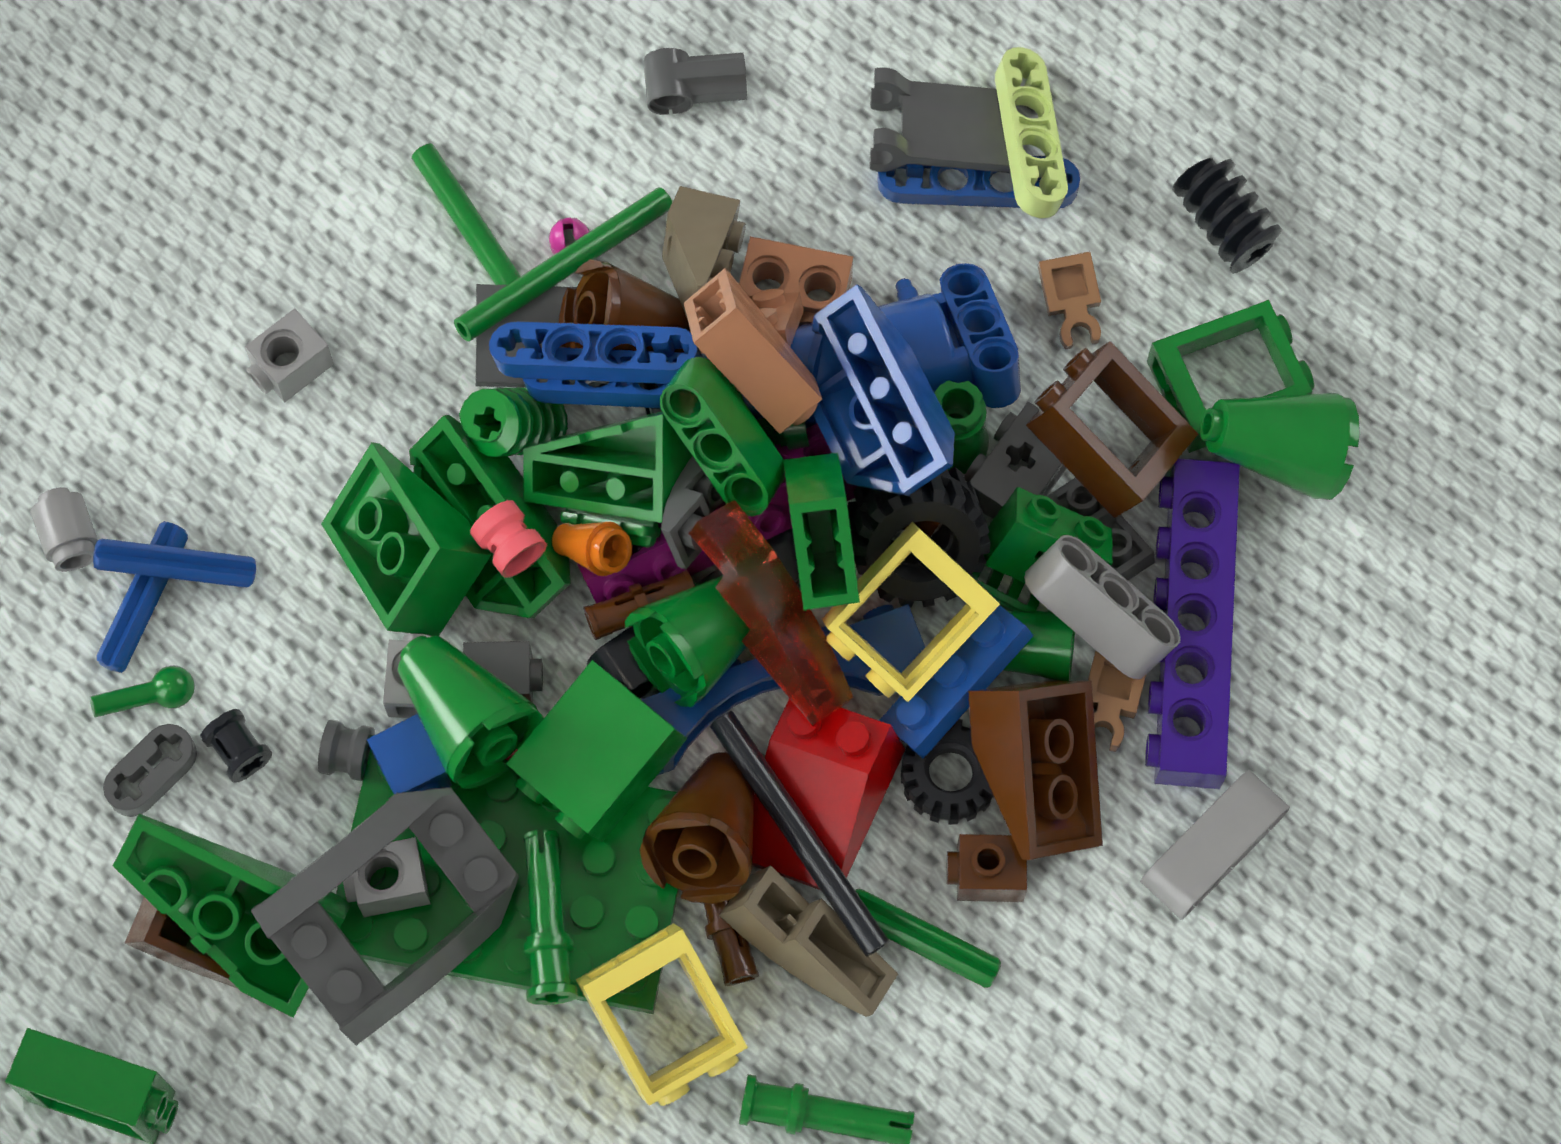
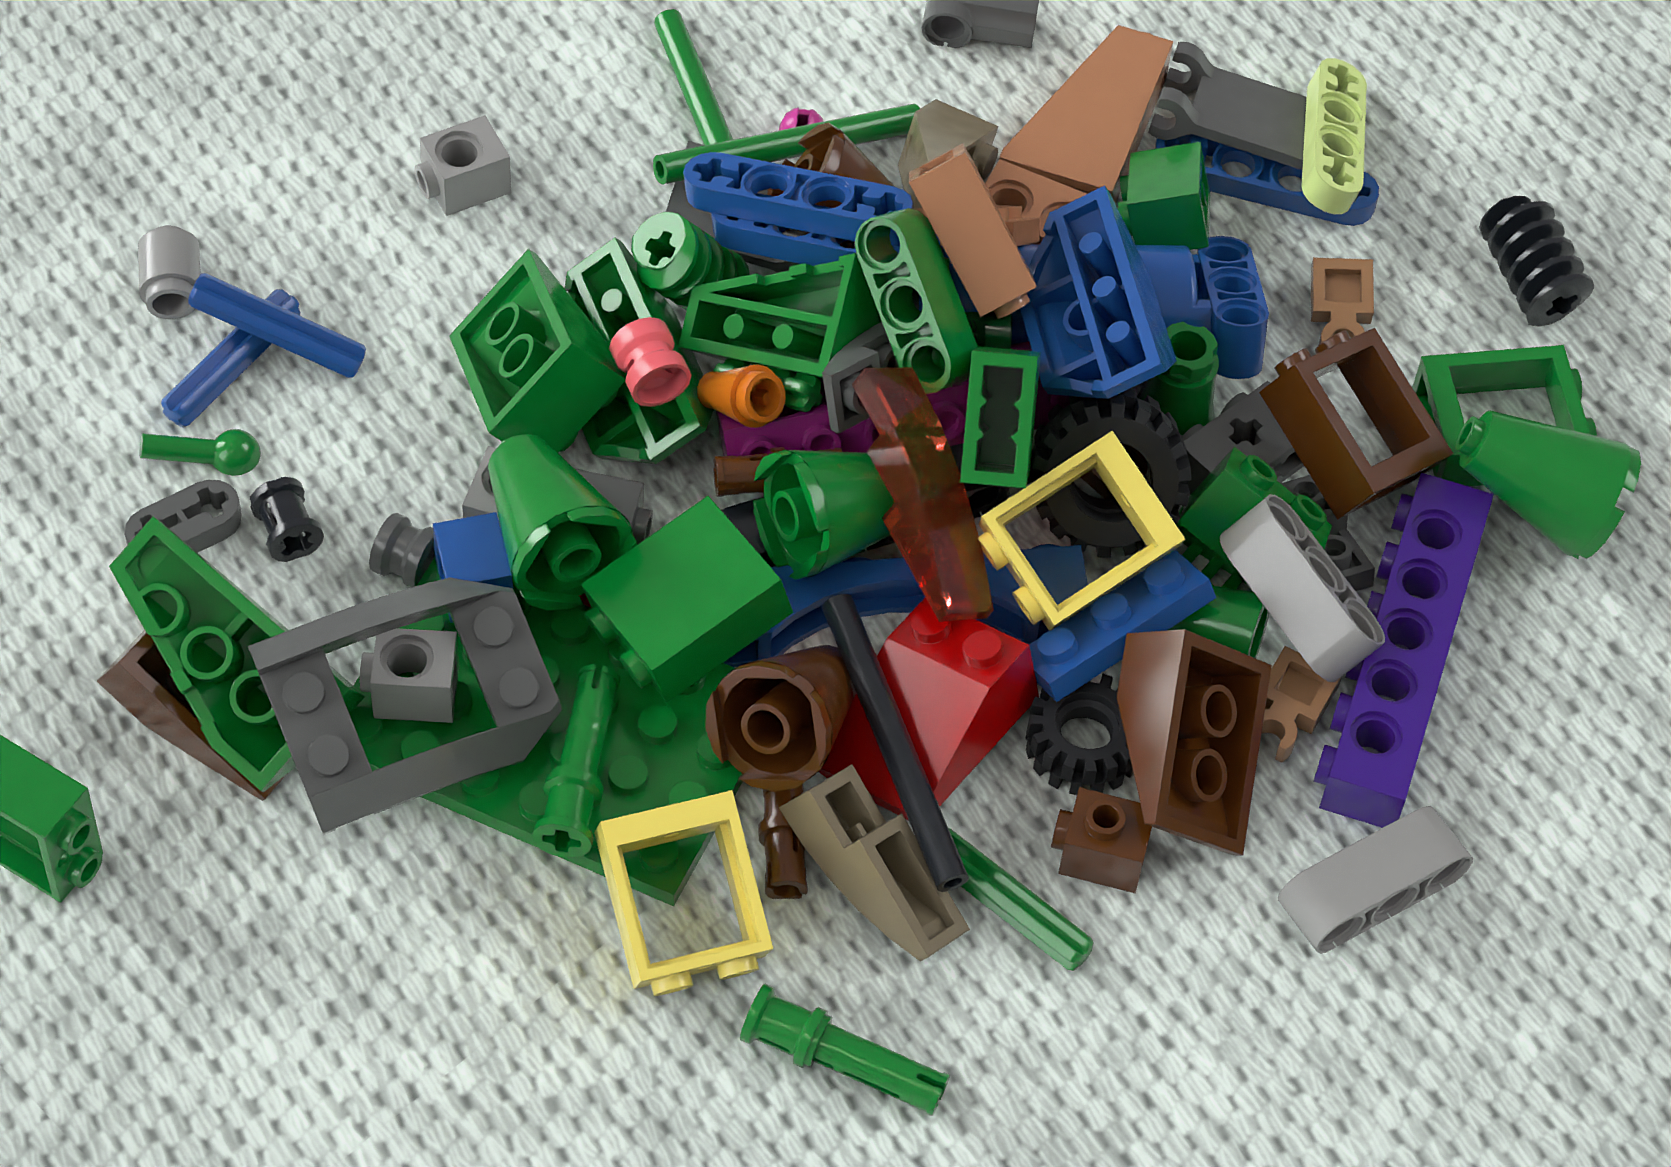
camera: 10 degrees right, 15 degrees down
none -> nougat slope [999,25,1173,204]
none -> green brick [1118,142,1210,250]

